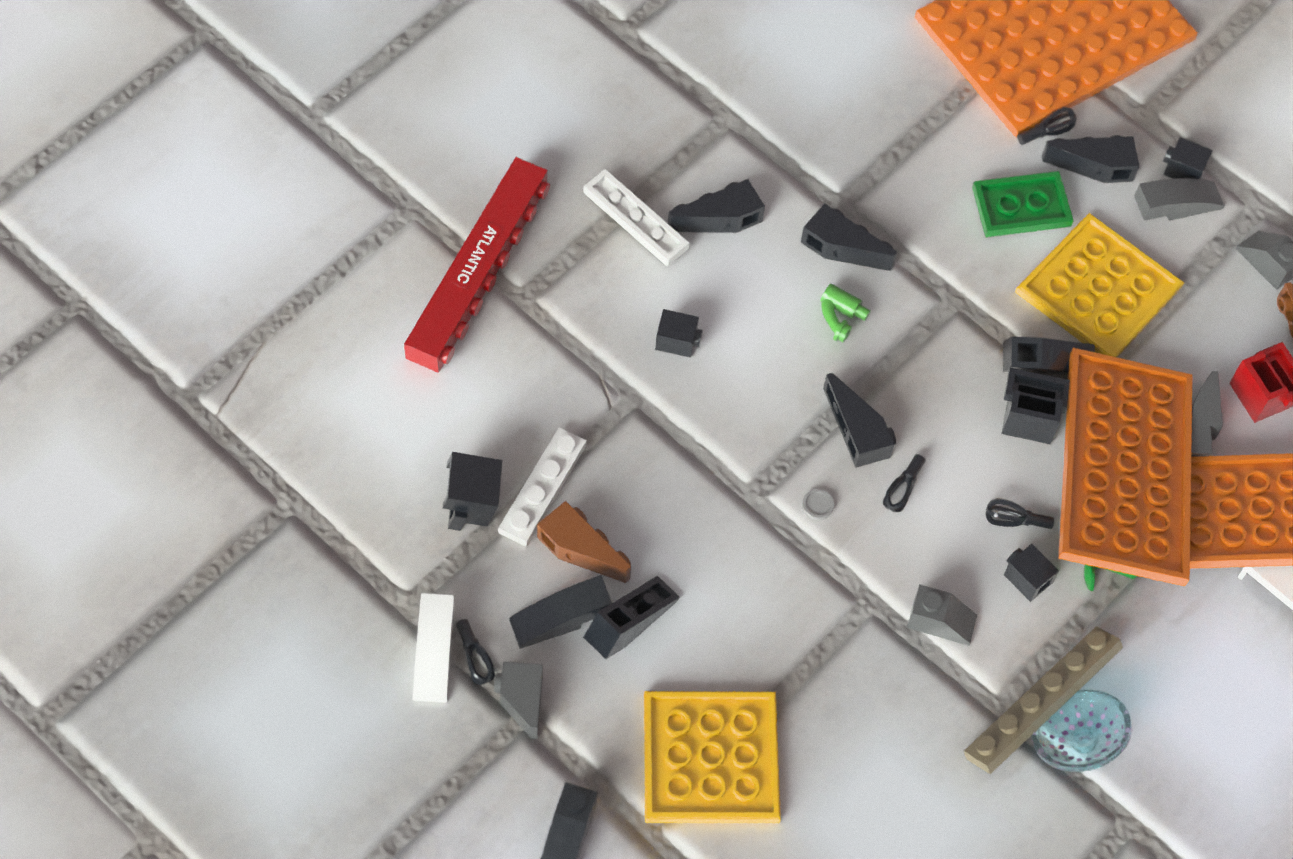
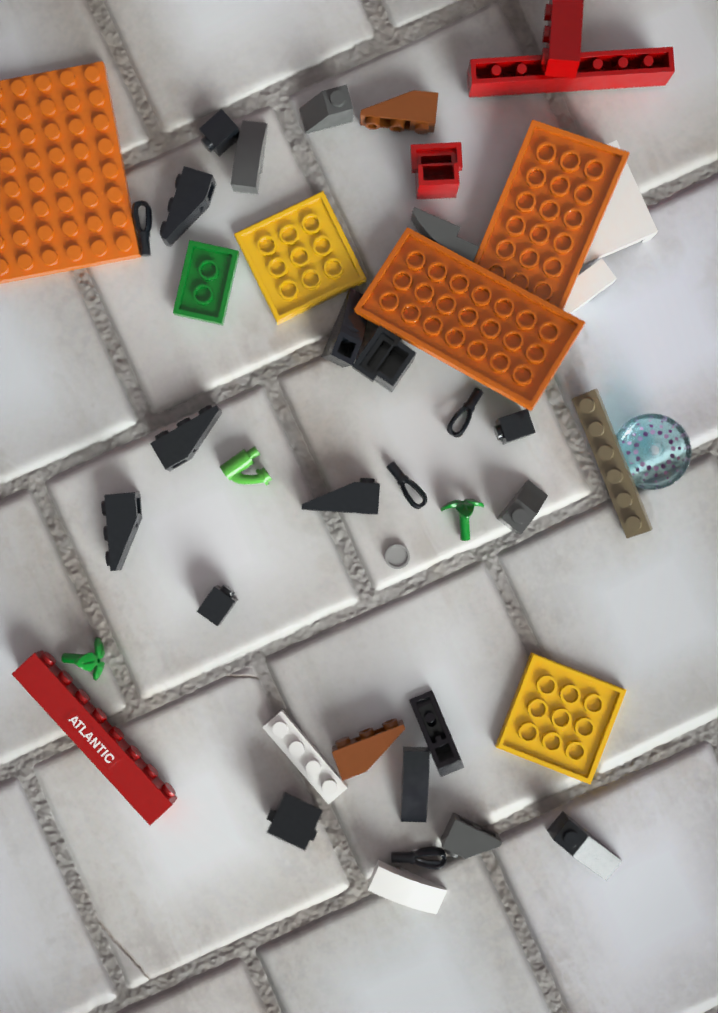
camera: 65 degrees left, 25 degrees up
white plate [584,169,689,267] -> none
none -> green plant [61,637,105,681]
none -> green plant [441,499,484,541]
none -> white slope [564,258,617,314]

